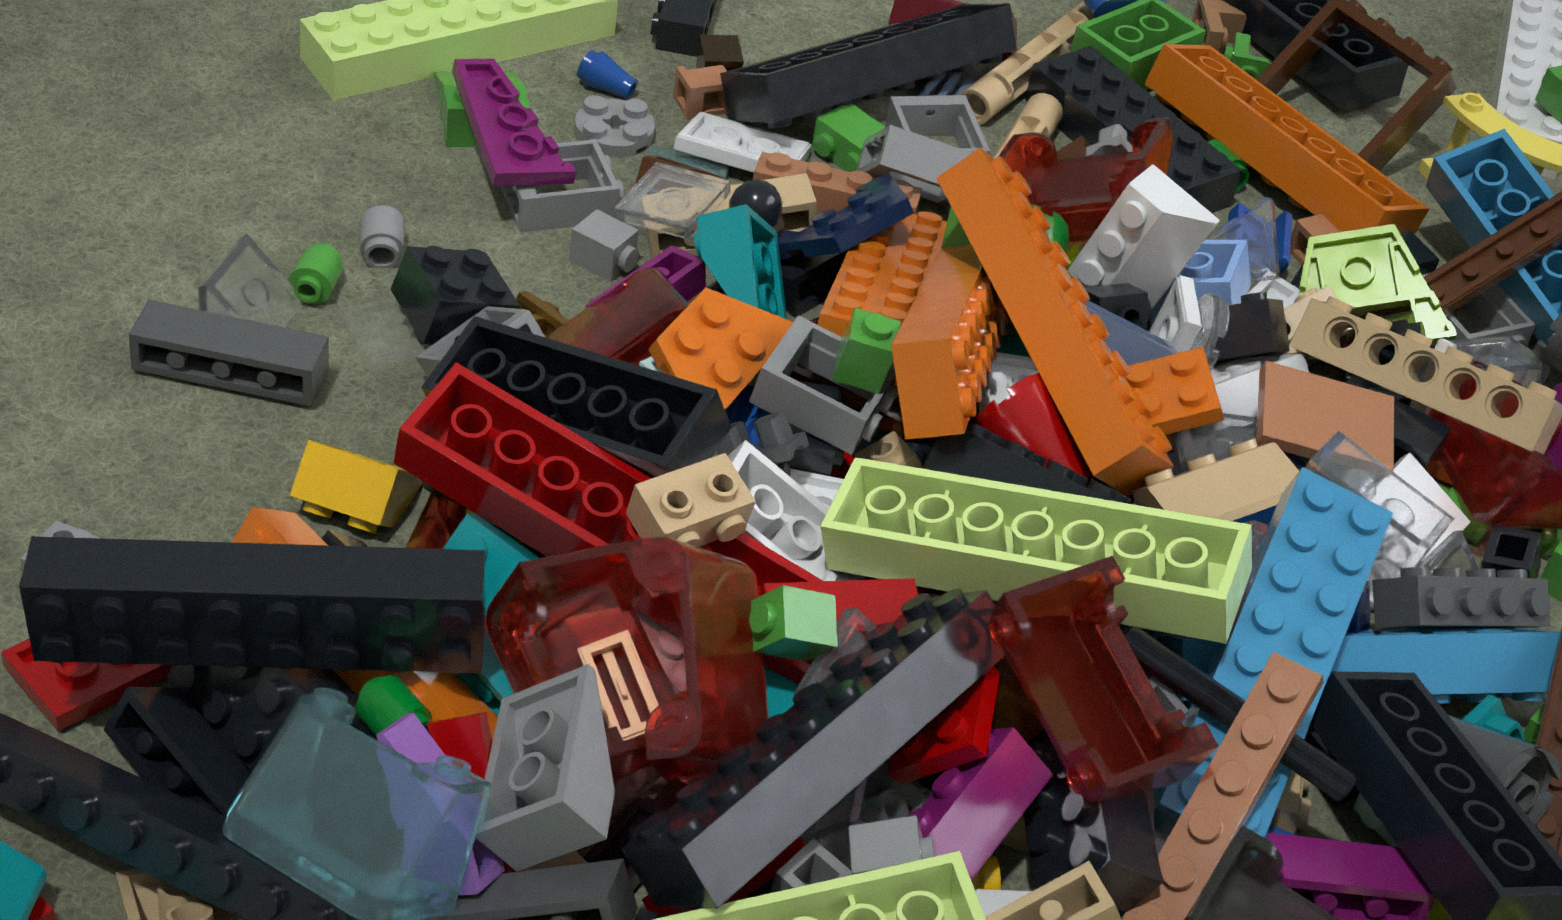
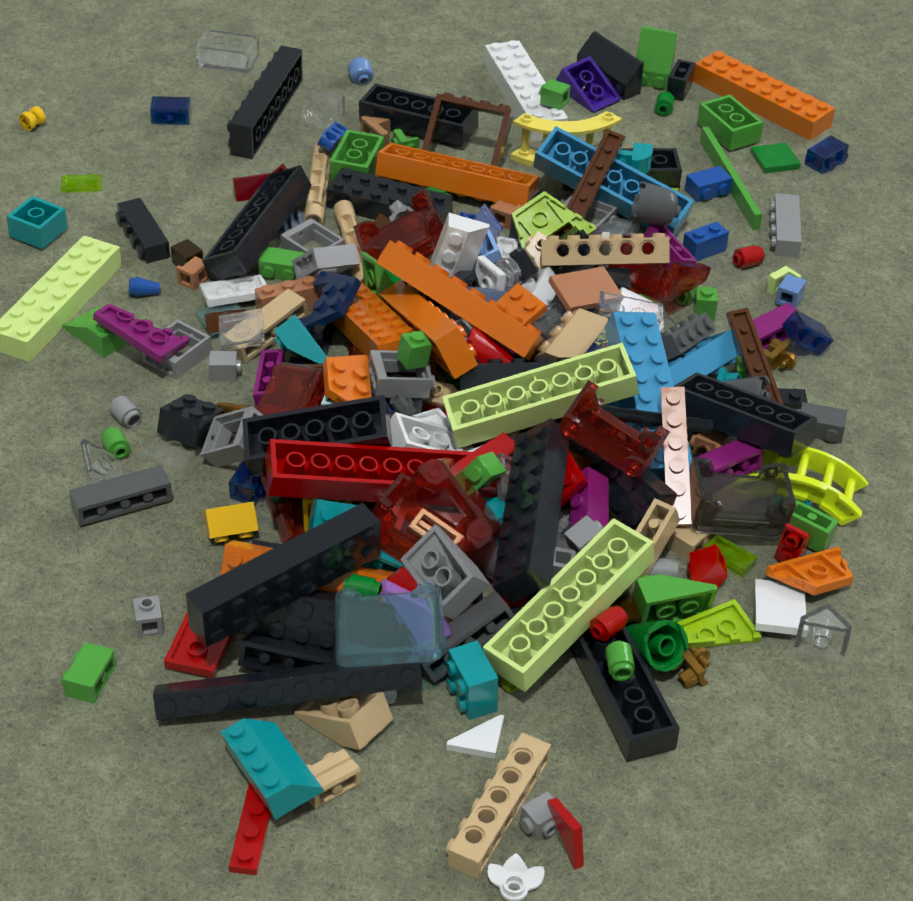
camera: 30 degrees left, 0 degrees up
light grey plate [574,95,655,157] -> none
tan brick [626,453,756,563] -> none
black piece [729,179,783,227] -> none
black brick [1482,525,1541,578] -> none
none -> nougat brick [690,430,728,456]

